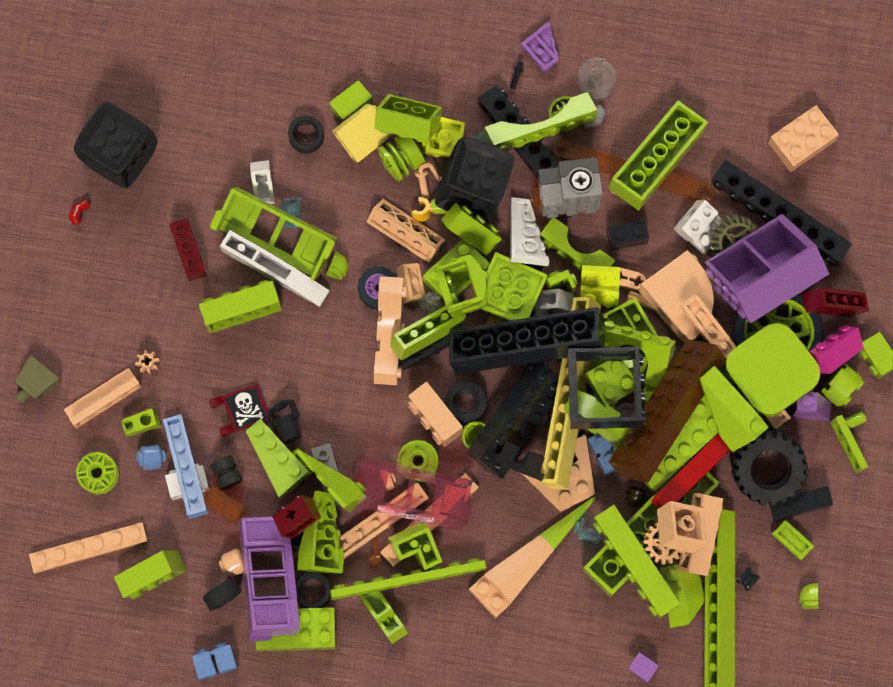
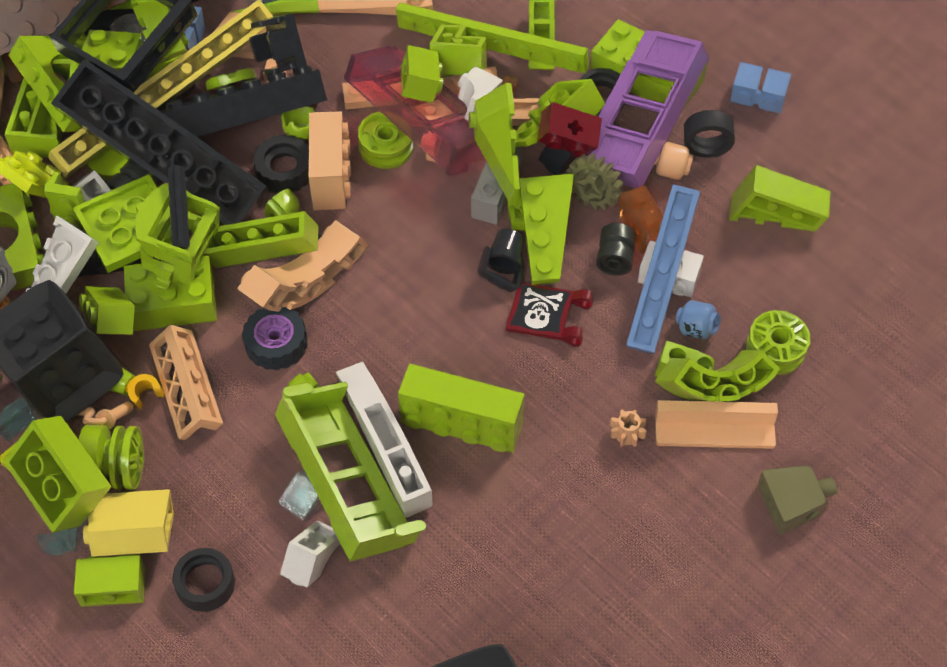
camera: 145 degrees left, 20 degrees down
light nougat plate [29,522,148,574] -> none
dark red brick [169,218,207,282] -> none
light nougat slope [396,263,426,304] -> none
clear gear [419,292,443,316] -> none
none -> black axle [167,165,190,249]
none -> lime tile [205,68,257,92]
none -> lime piece [264,189,300,218]
none -> lime brick [401,45,443,103]
none -> white arch [458,66,503,120]
none -> olive gear [565,153,624,210]
none -> lime brick [655,350,780,402]

